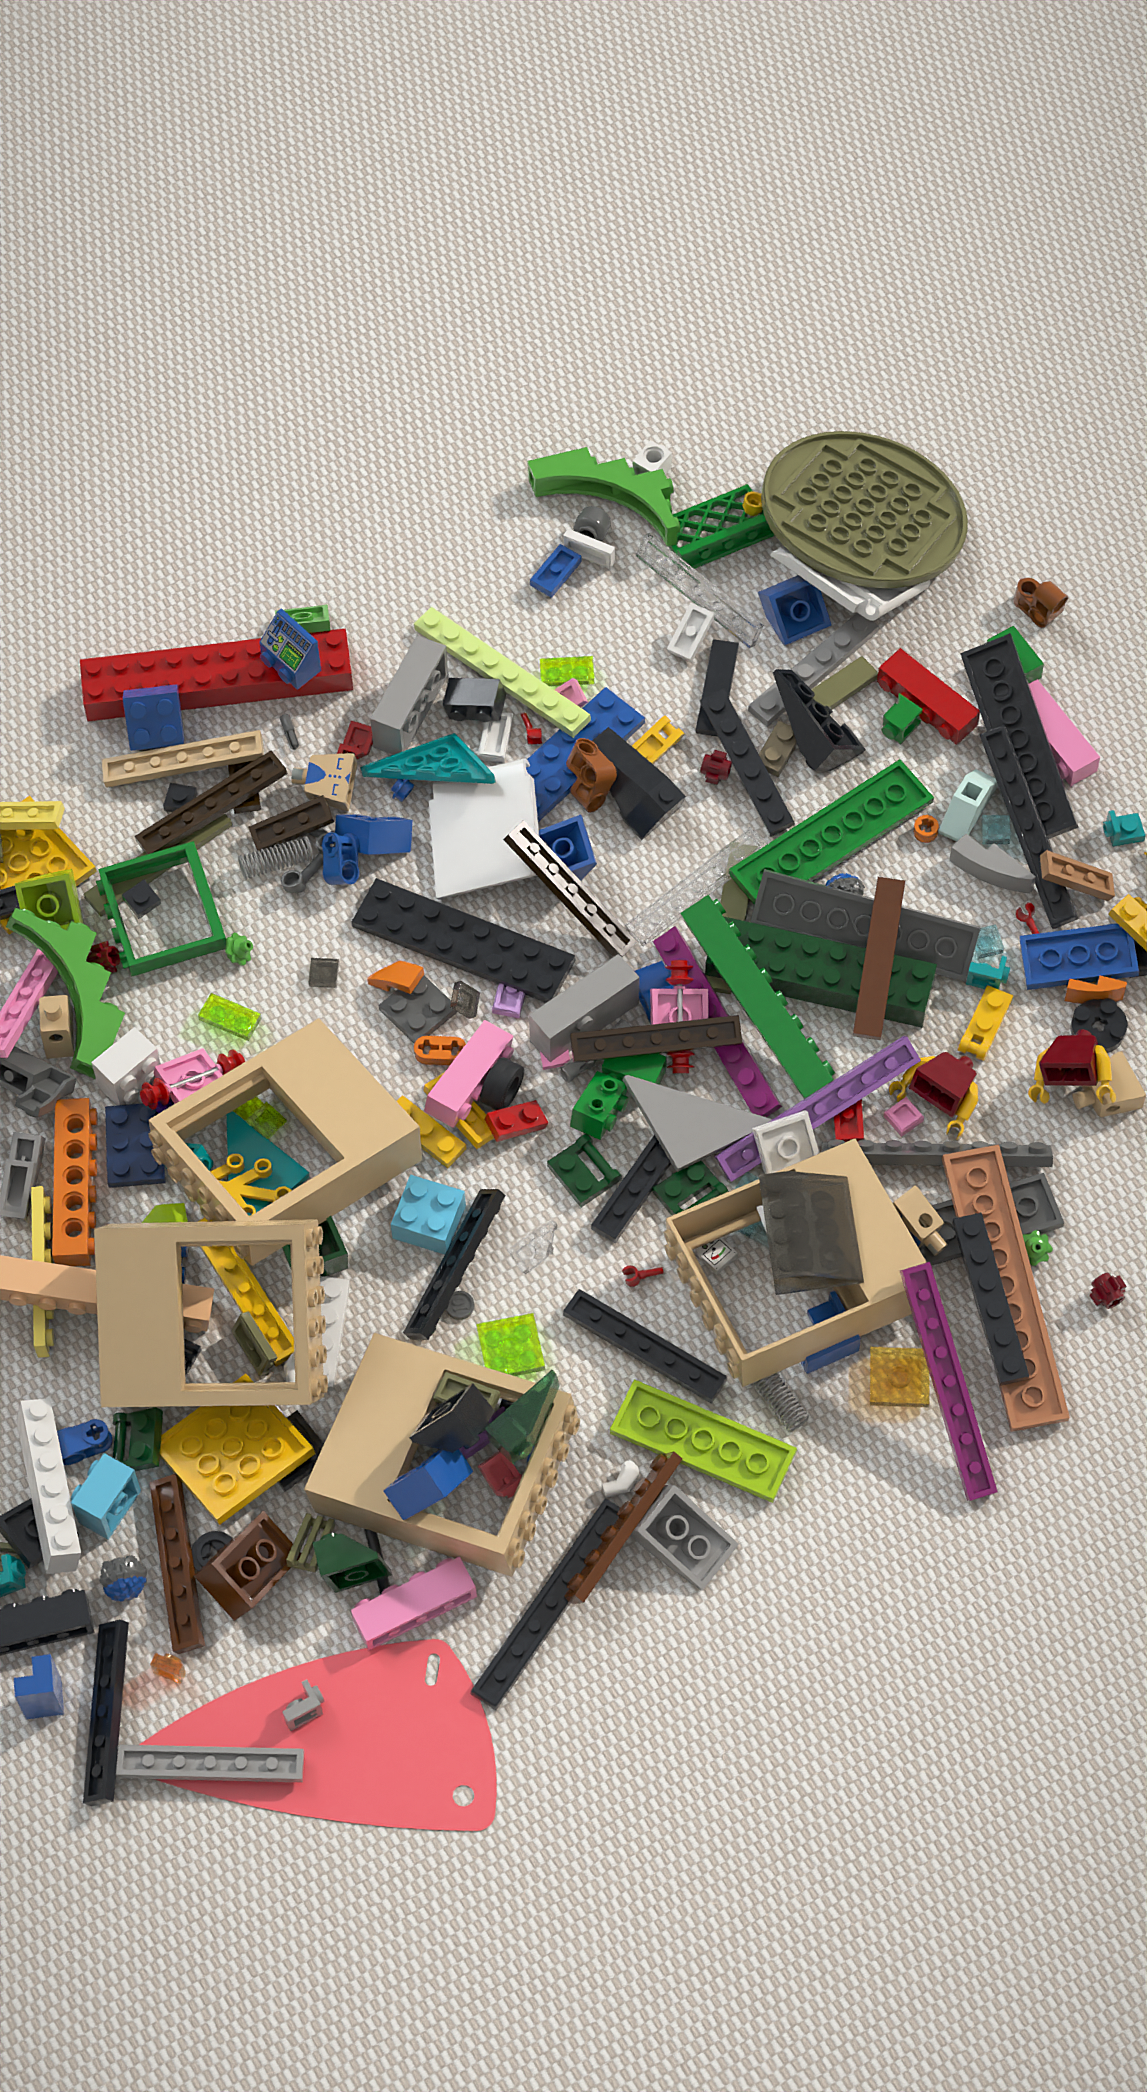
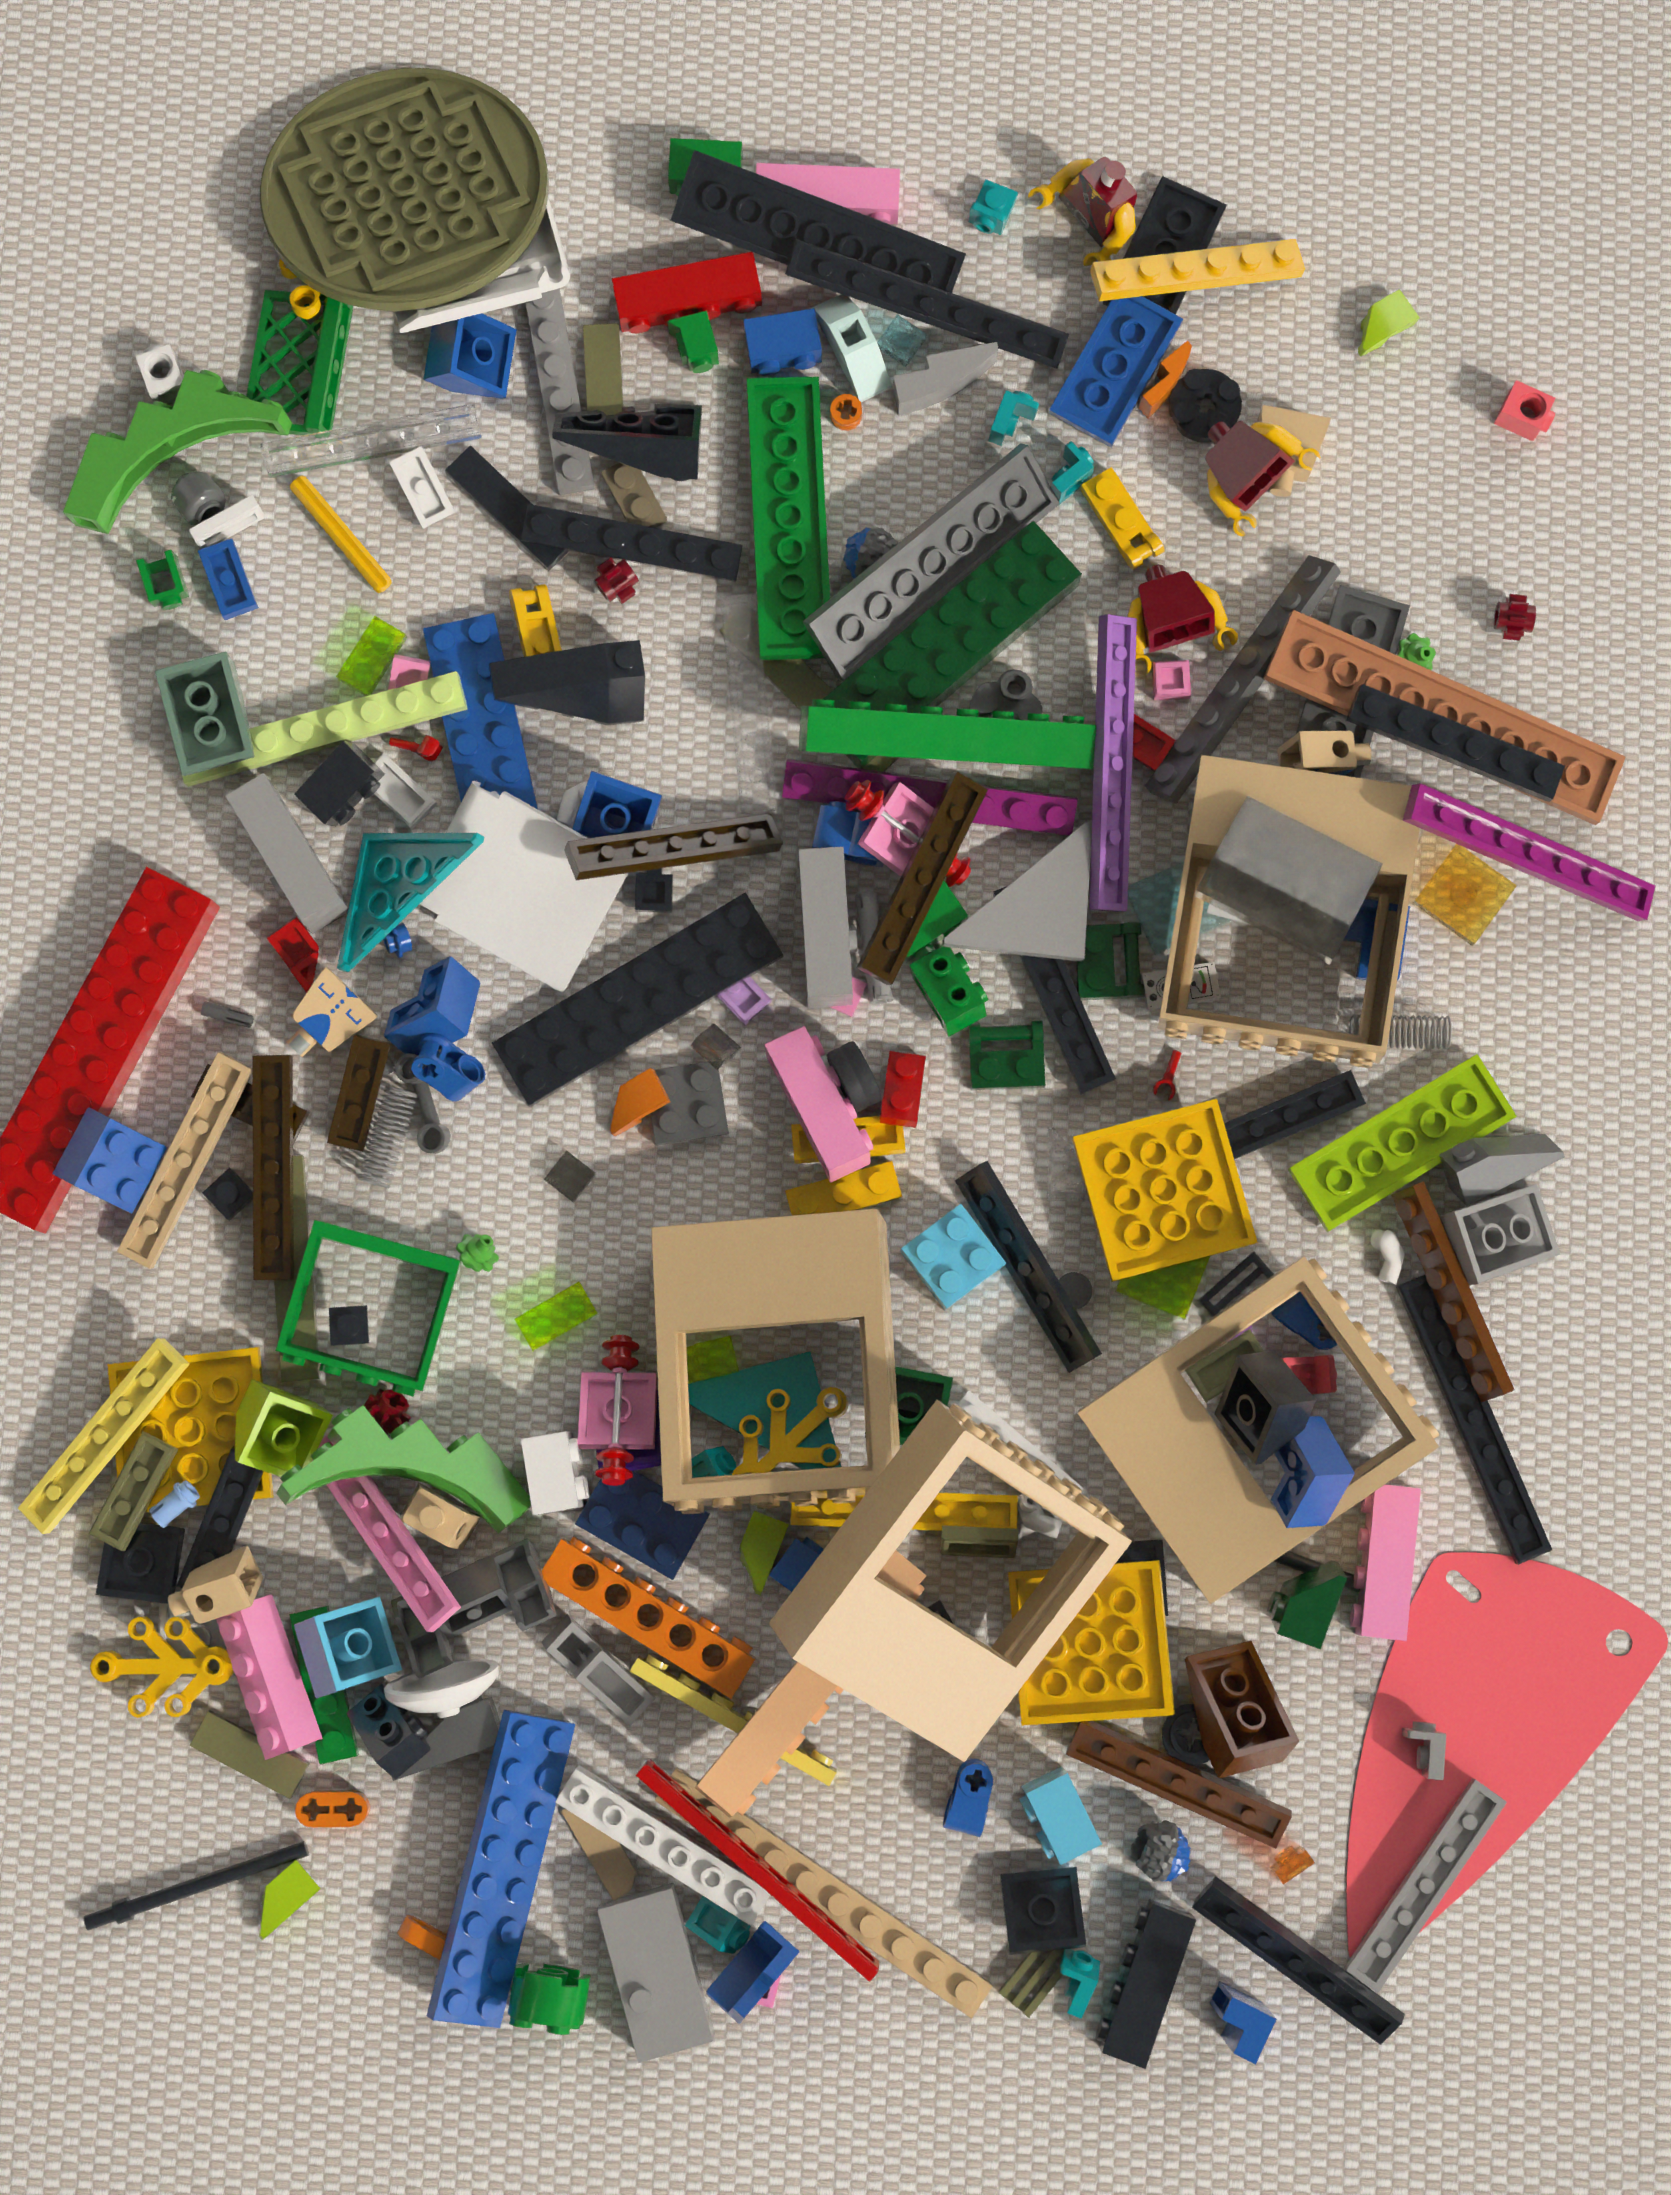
camera: 60 degrees left, 20 degrees up
white brick [16,1398,81,1574] -> none
dark green plate [112,1407,163,1471] -> none
blue slope [259,608,321,690] -> none
bright green plate [275,605,331,633] -> none
olive tile [286,1513,335,1573] -> none
orange beam [414,1036,466,1065] -> none
clear green slope [485,1370,560,1464] -> none
dark orange piece [566,738,617,813] -> none
white tile [752,1110,819,1176] -> none
reddish brown tile [853,877,906,1041] -> none
clear light blue plate [974,924,1004,959] -> none
dark orange piece [1013,578,1069,628] -> none
red hand [1016,902,1039,934] -> none
medium nougat plate [1040,850,1115,901] -> none
none -> green window [136,550,189,610]
none -> sand green slope [155,651,255,777]
none -> yellow axle [290,475,392,593]
none -> black plate [635,868,673,913]
none -> blue brick [743,308,822,375]
none -> dark grey plate [969,669,1043,720]
none -> teal bracket [988,390,1039,446]
none -> yellow plate [1072,1099,1258,1282]
none -> dark grey slope [1439,1134,1565,1206]

